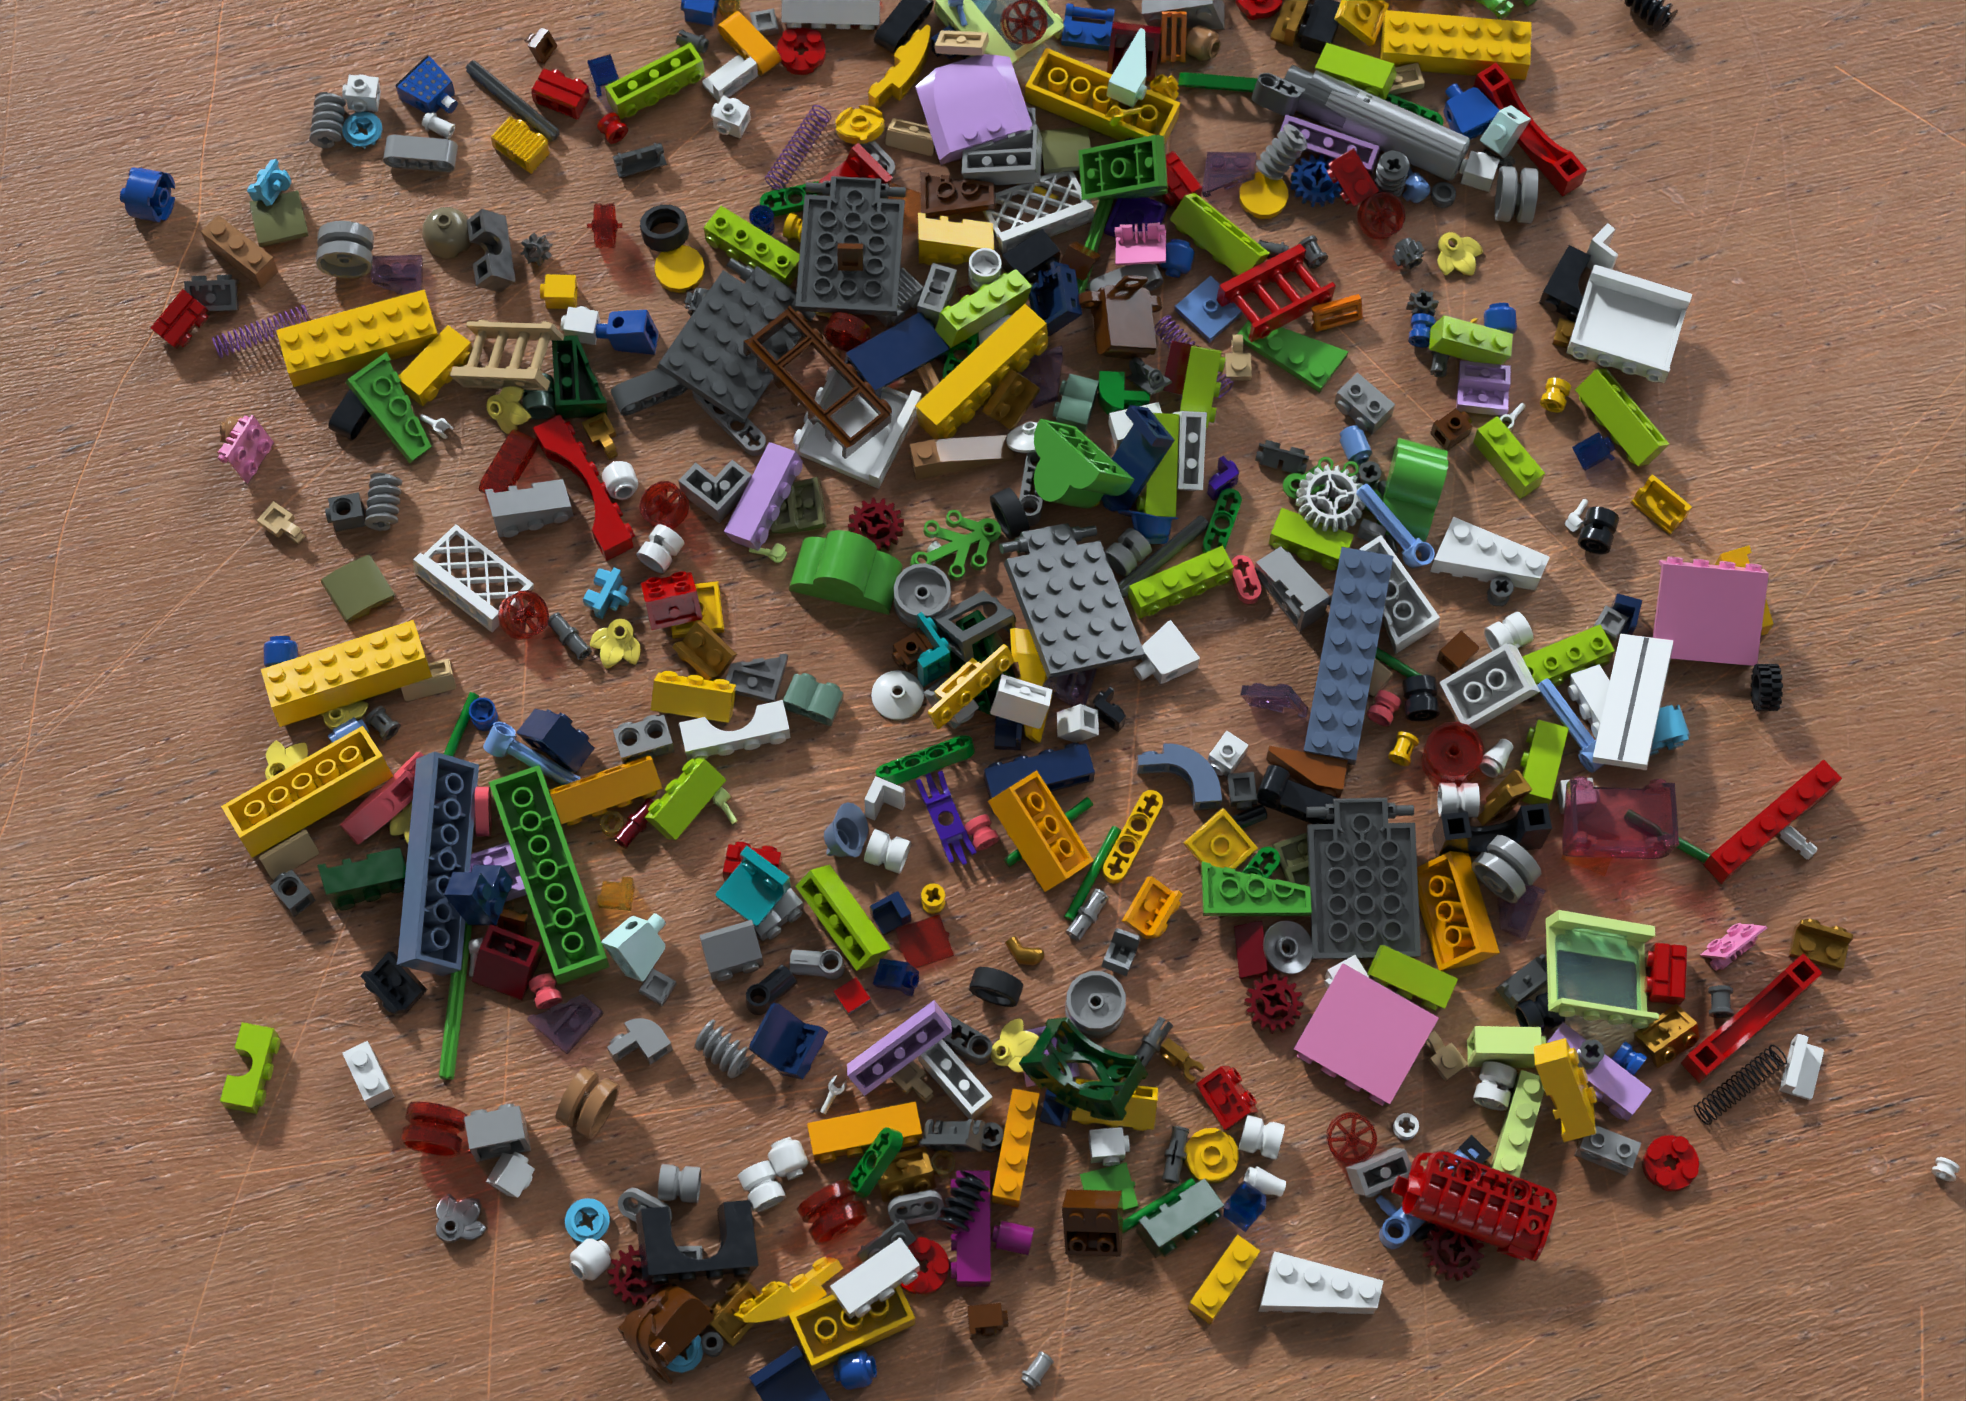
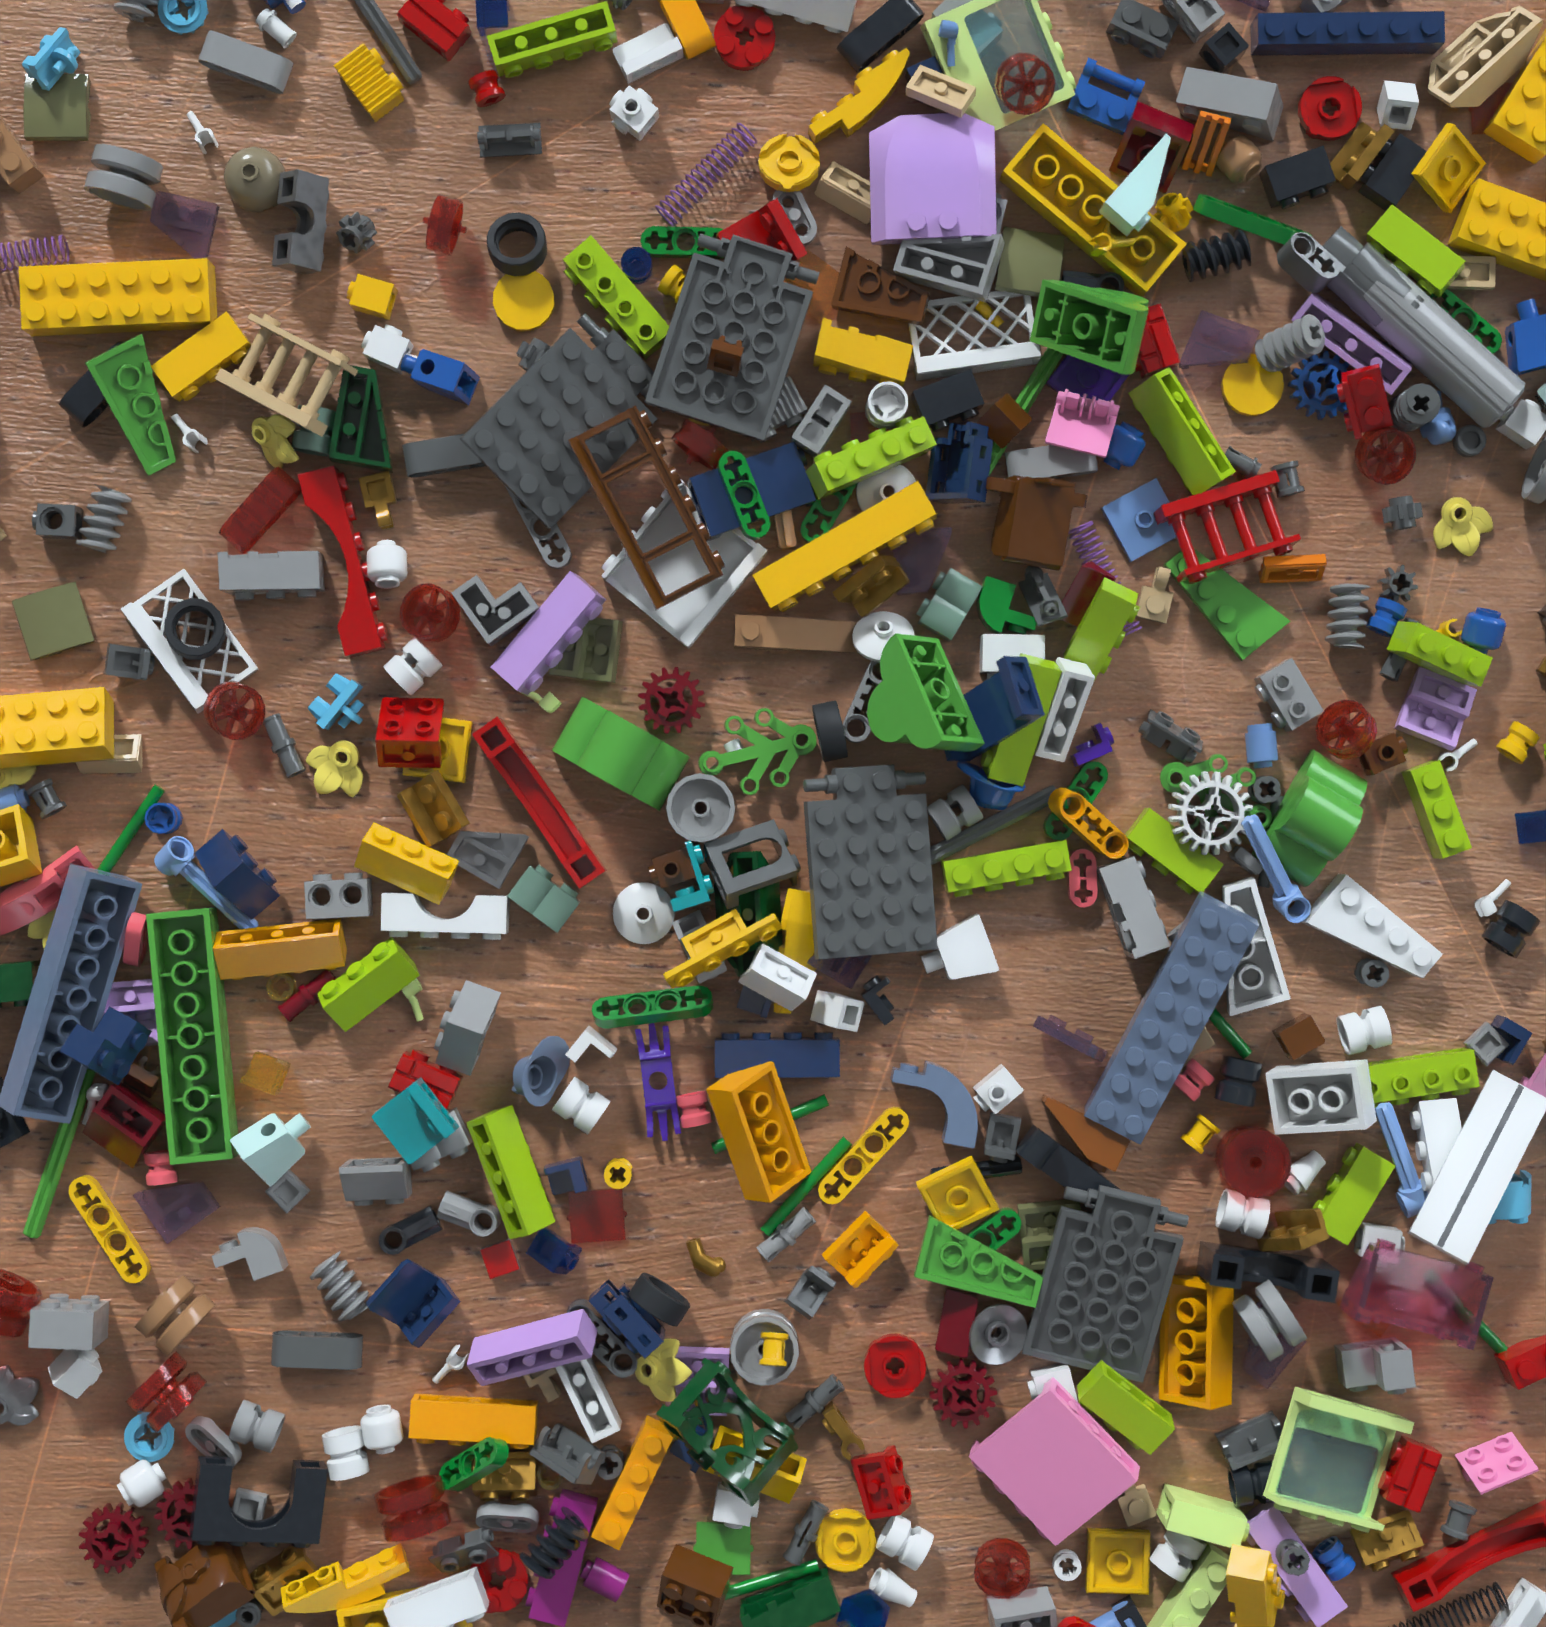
camera: 20 degrees right, 20 degrees up
none -> yellow beam [69,1175,151,1283]
none -> dark red gear [78,1502,149,1574]
none -> dark grey bracket [104,643,155,681]
none -> clear red wheel [125,1351,207,1433]
none -> black tyre [164,598,226,660]
none -> white hand [187,111,219,154]
none -> dark grey beam [271,1330,363,1370]
none -> light grey brick [434,980,501,1076]
none -> red arch [472,716,607,889]
none -> dark blue piece [588,1279,666,1358]
none -> green beam [717,451,770,540]
none -> yellow bush [759,1332,789,1367]
none -> red plate [864,1334,926,1398]
none -> light orange beam [1048,788,1129,859]
none -> yellow tile [1085,1528,1151,1595]
none -> black piece [1182,229,1251,283]
none -> black brick [1259,145,1336,209]
none -> clear red wheel [1315,700,1378,760]
none -> light grey piece [1325,583,1370,649]
none -> light grey brick [1334,1337,1416,1394]

